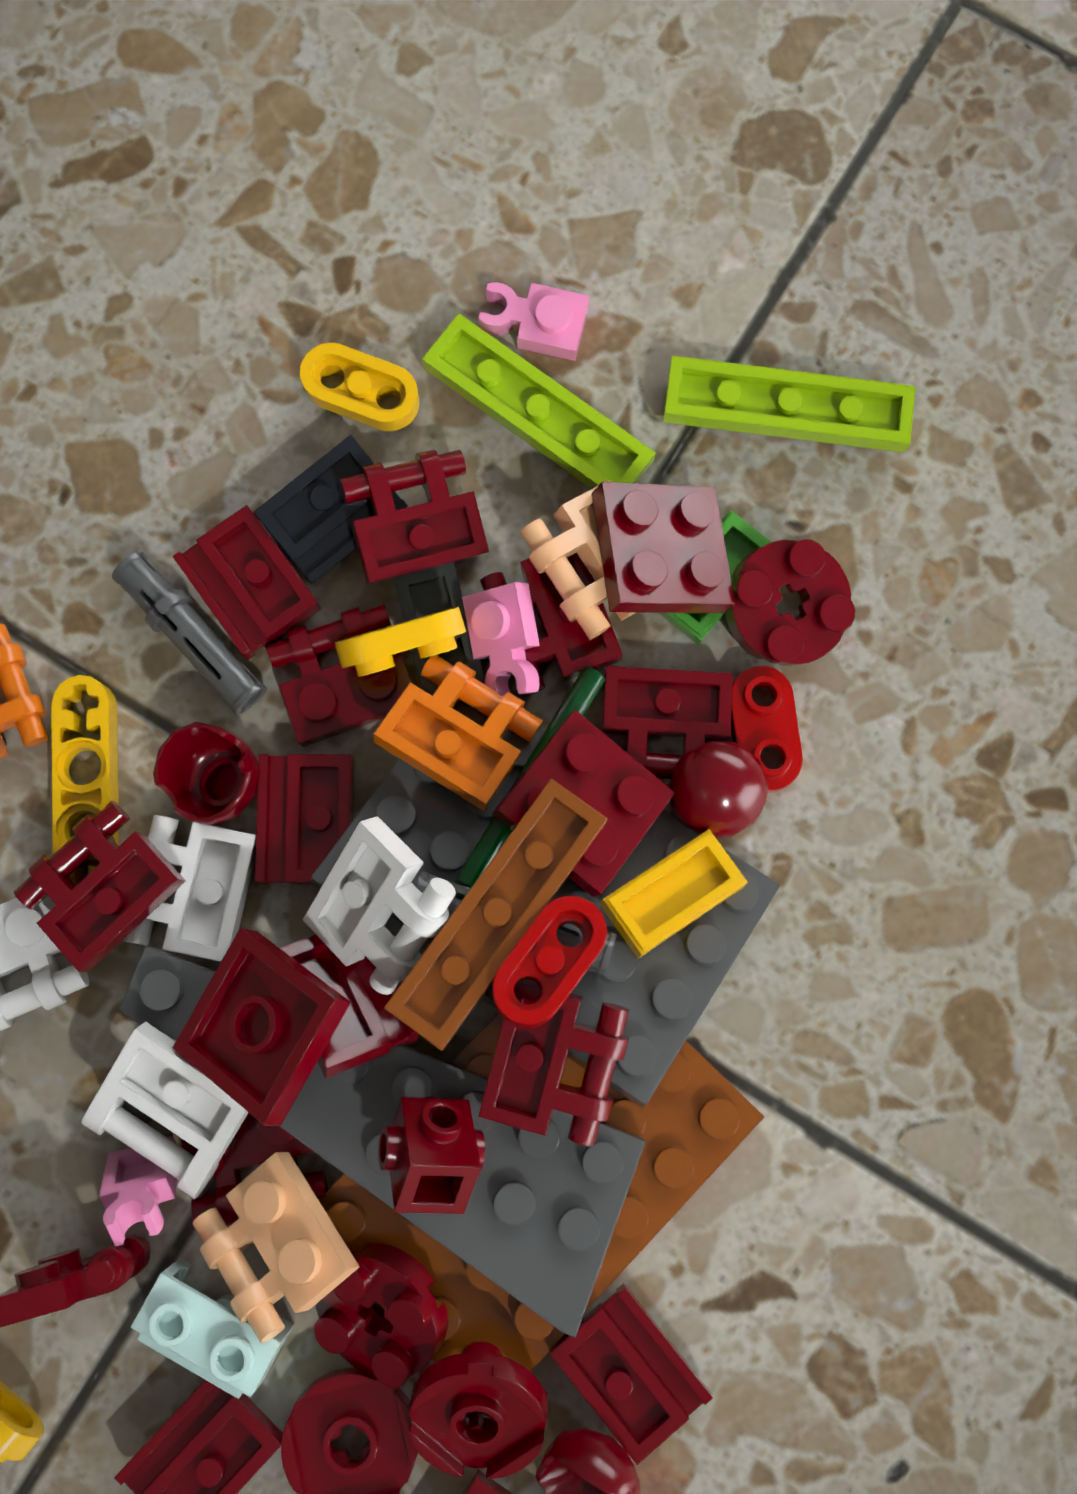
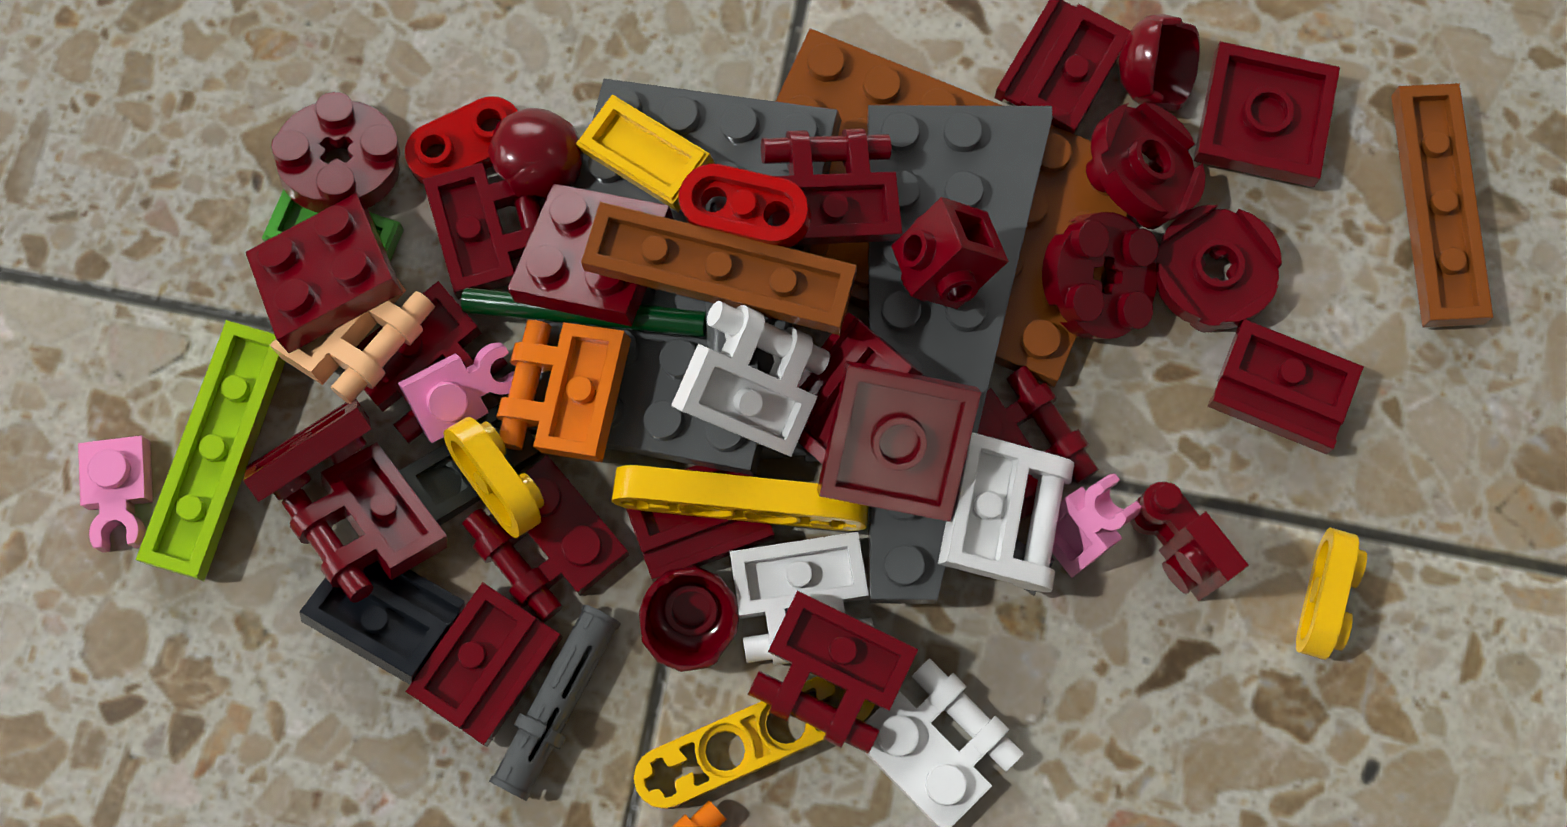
camera: 110 degrees left, 5 degrees down
light aqua window [131,1258,294,1399] -> none
light nougat plate [193,1152,359,1343] -> none
yellow plate [300,343,420,431] -> none
lime plate [663,355,916,453] -> none
none -> dark red plate [243,399,372,502]
none -> yellow beam [612,465,869,531]

